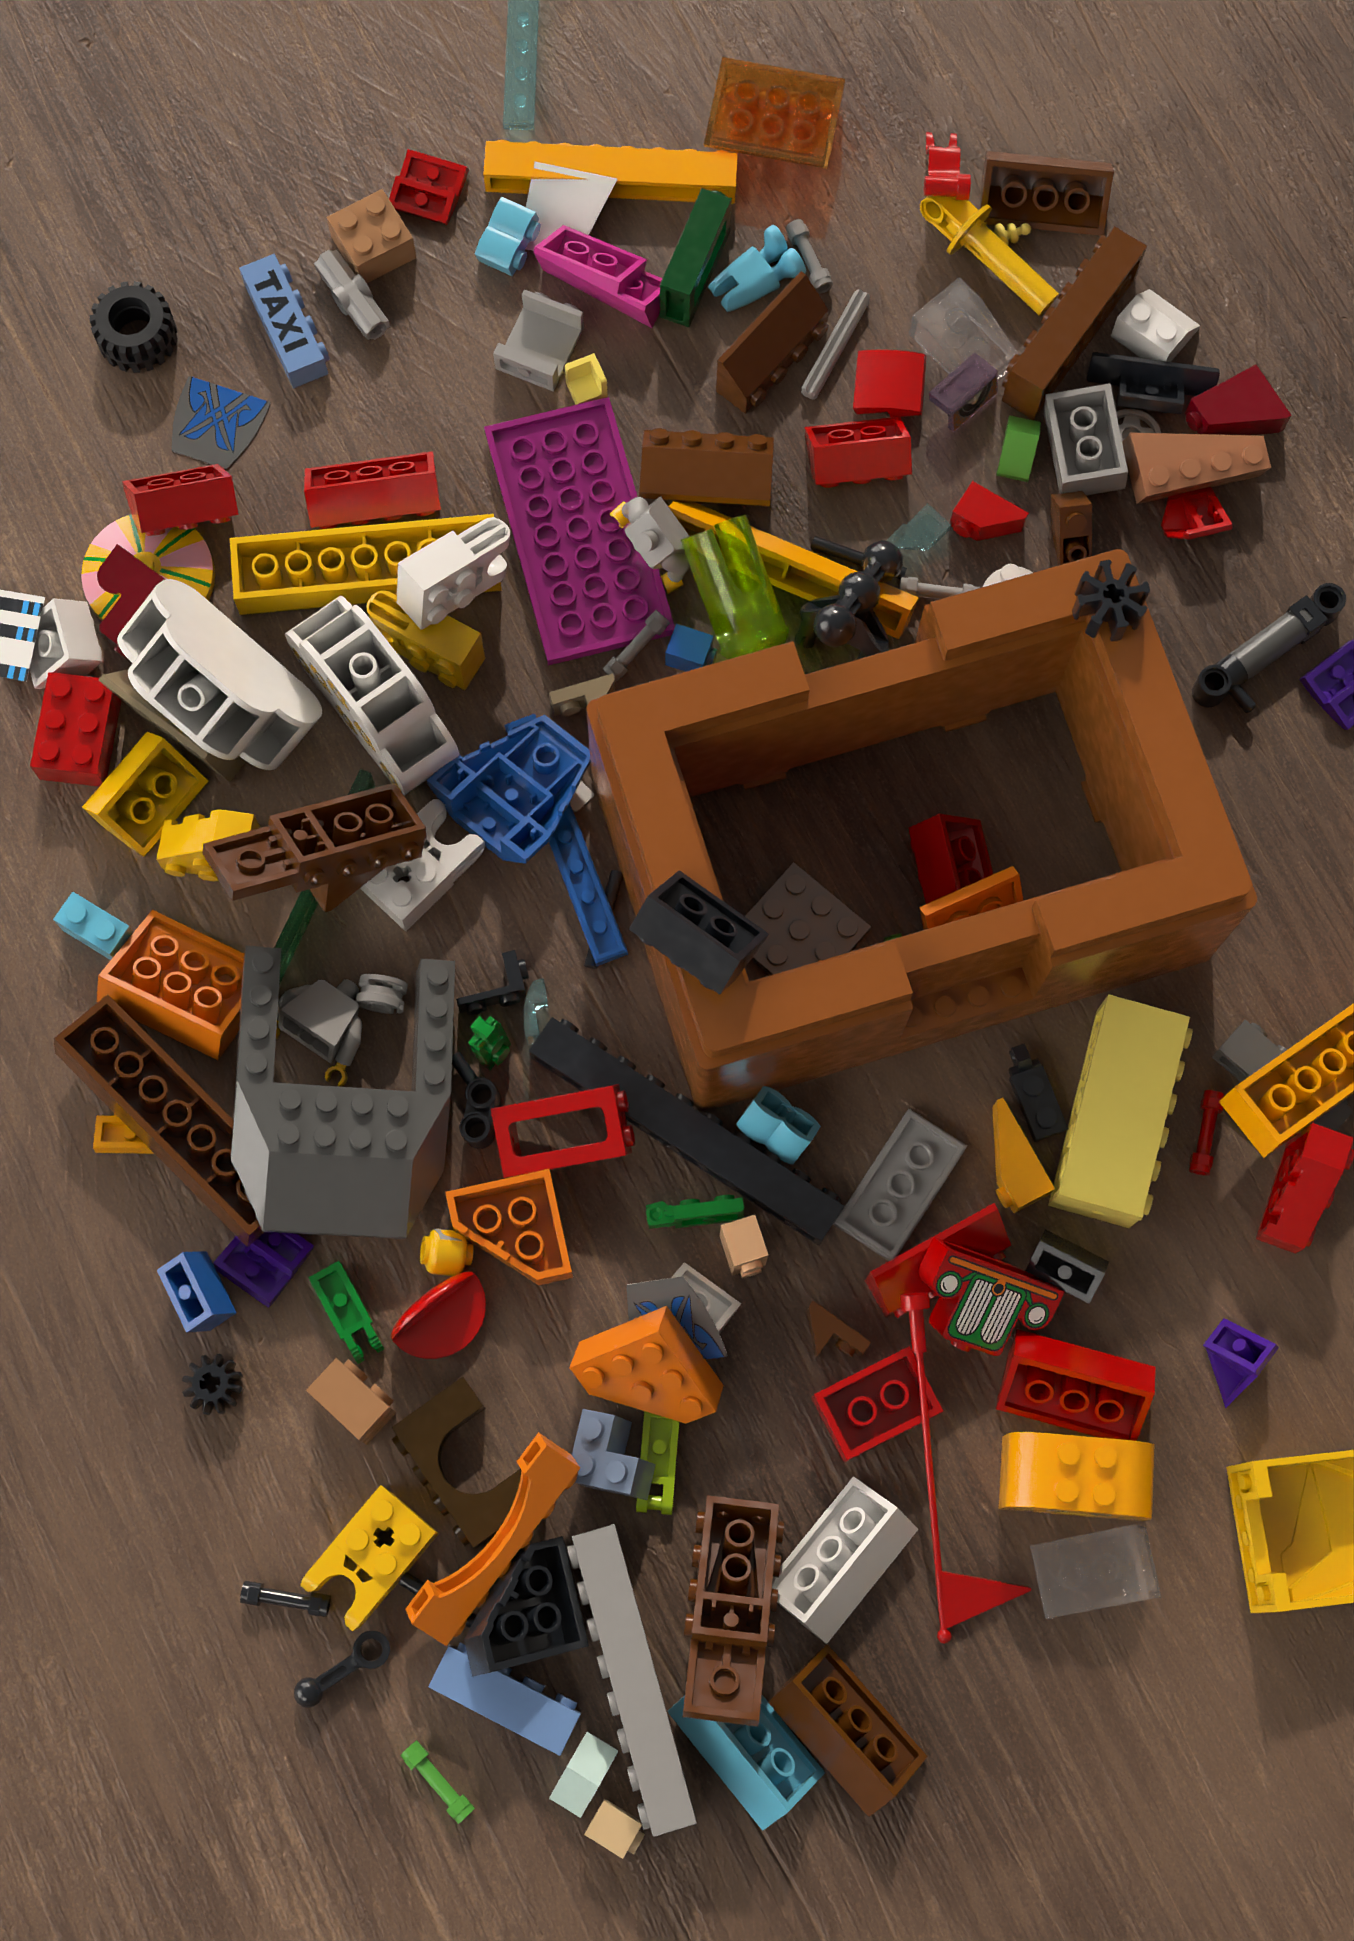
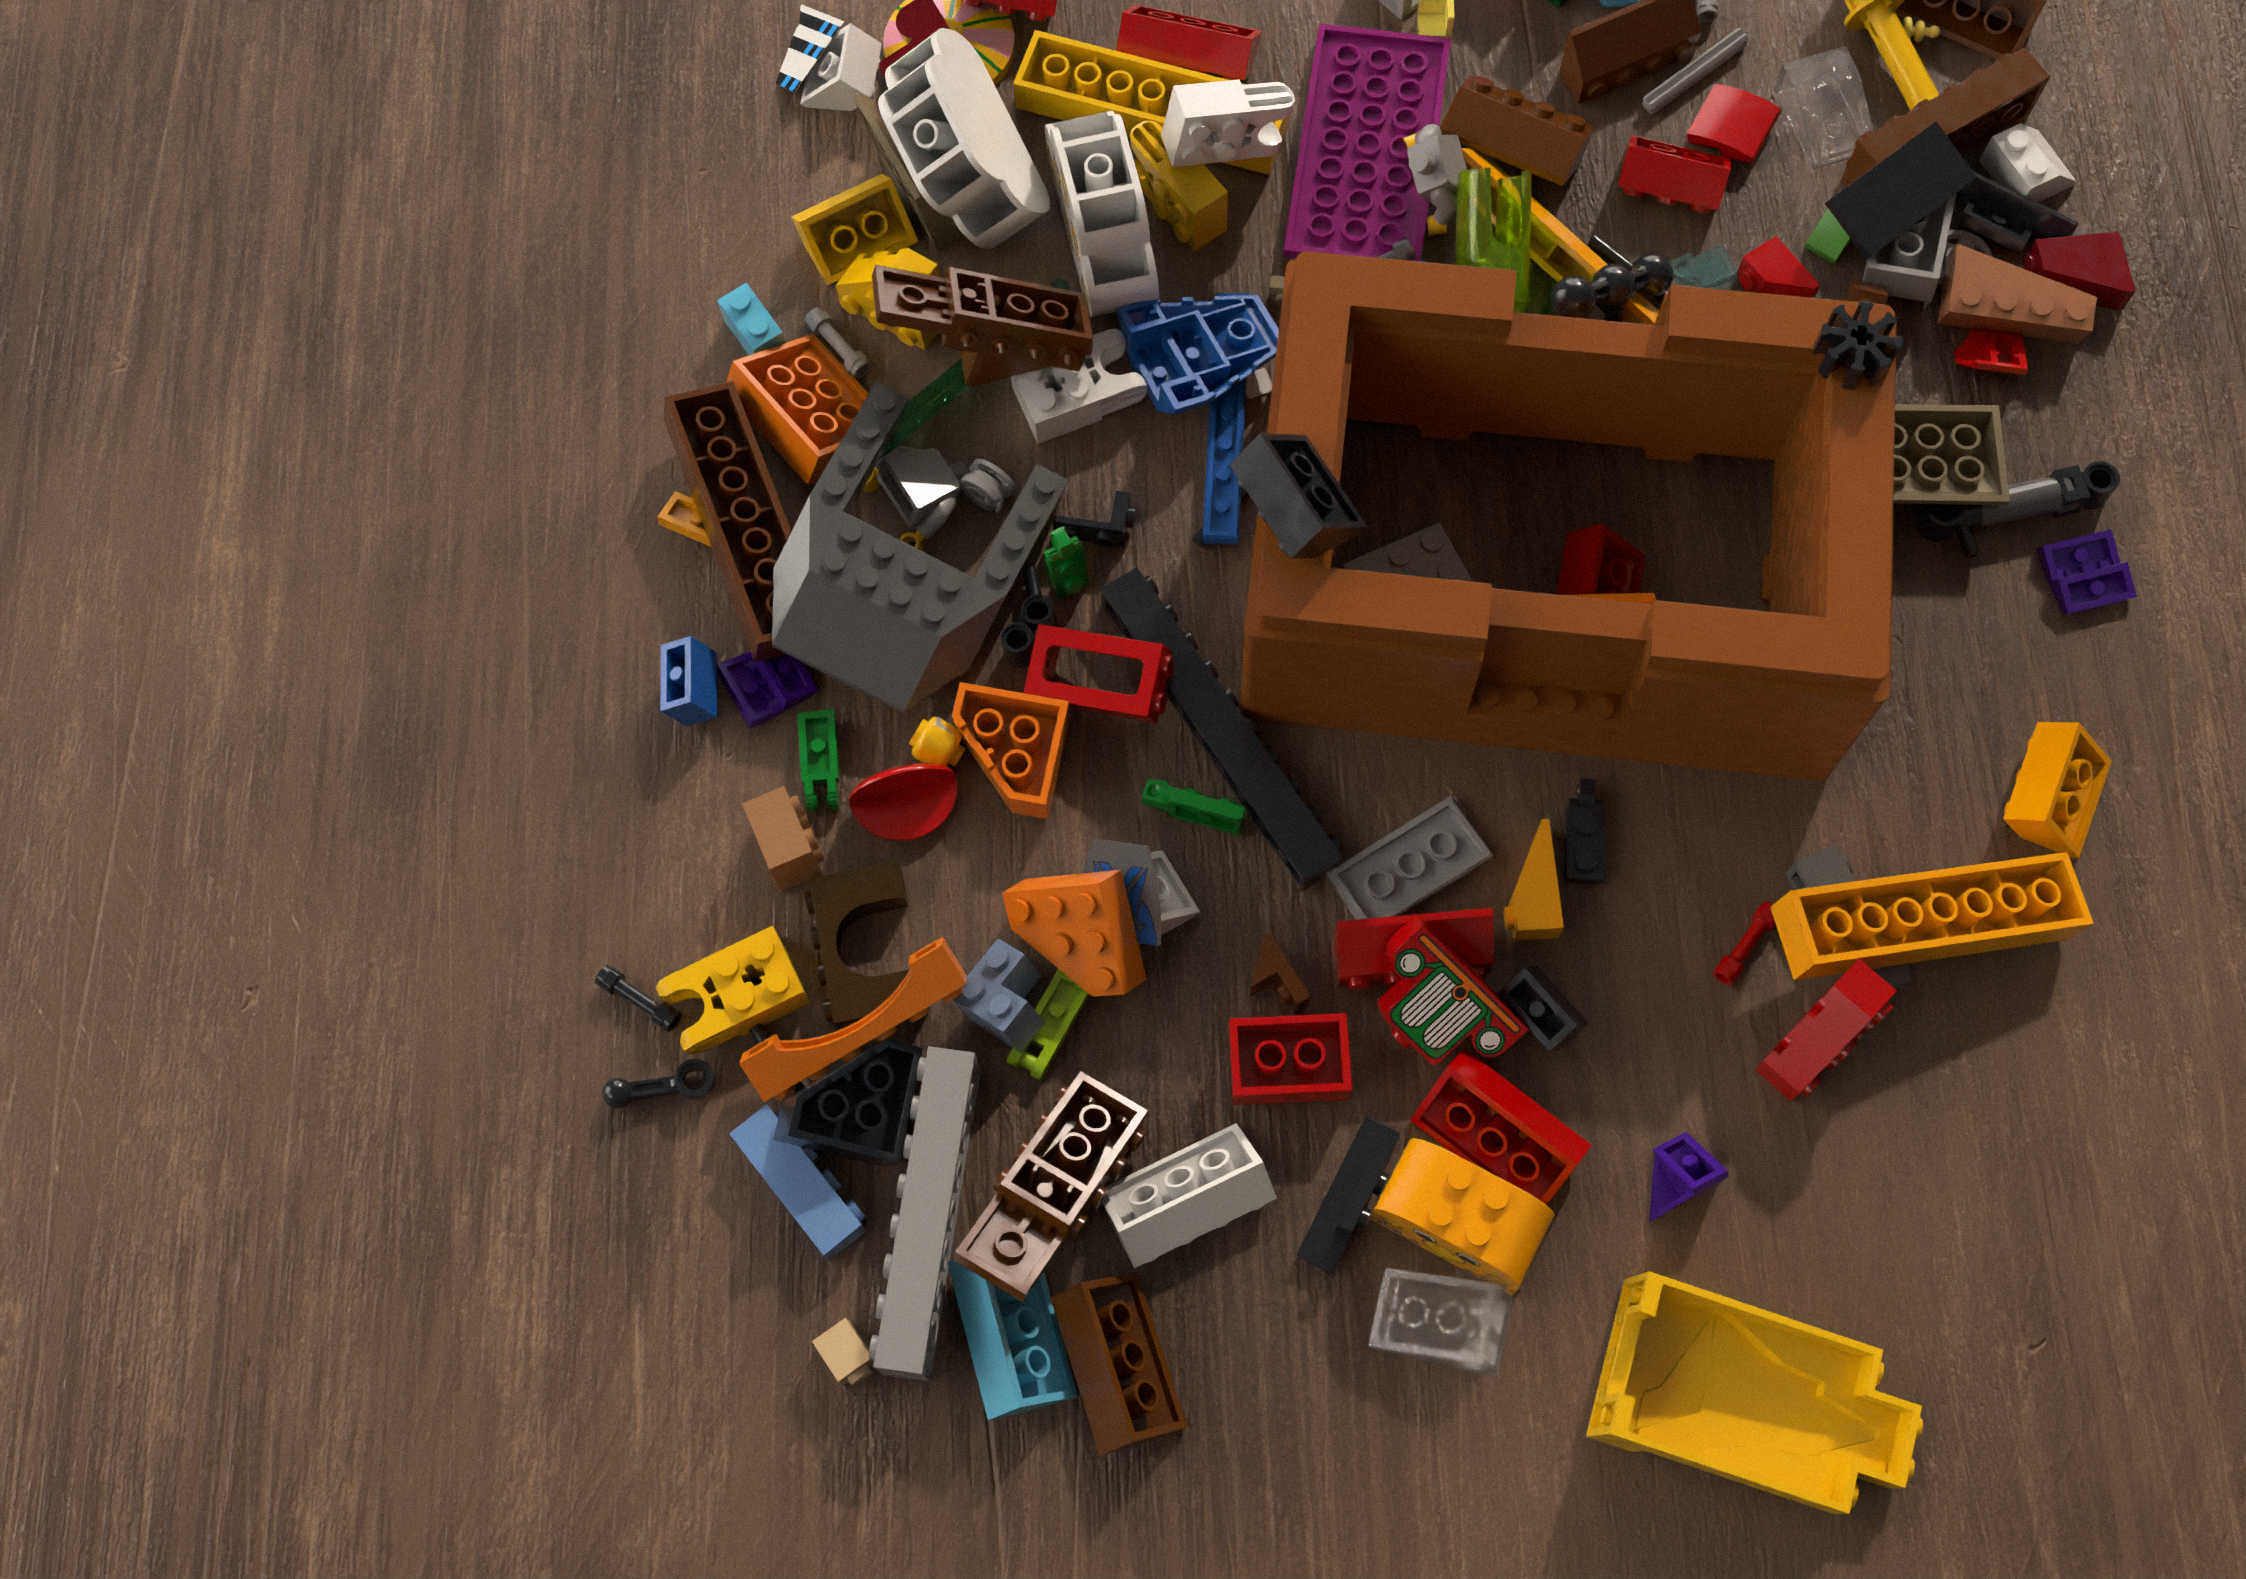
camera: 30 degrees right, 5 degrees down
red brick [30,672,121,787] -> none
black gear [182,1354,244,1415] -> none
bright green bar [400,1740,475,1824] -> none
clear light blue slope [524,979,549,1045] -> none
light aqua slope [549,1732,618,1818] -> none
light nougat brick [719,1215,769,1278] -> none
medium azure brick [736,1086,821,1164] -> none
red piece [900,1292,1031,1644] -> none
panel [929,352,998,432] -> none
light yellow brick [1048,994,1193,1228] -> none
none -> light grey bar [805,307,871,379]
none -> black bracket [1297,1117,1400,1274]
none -> black tile [1825,121,1977,260]
none -> dark tan slope [1893,404,2010,505]

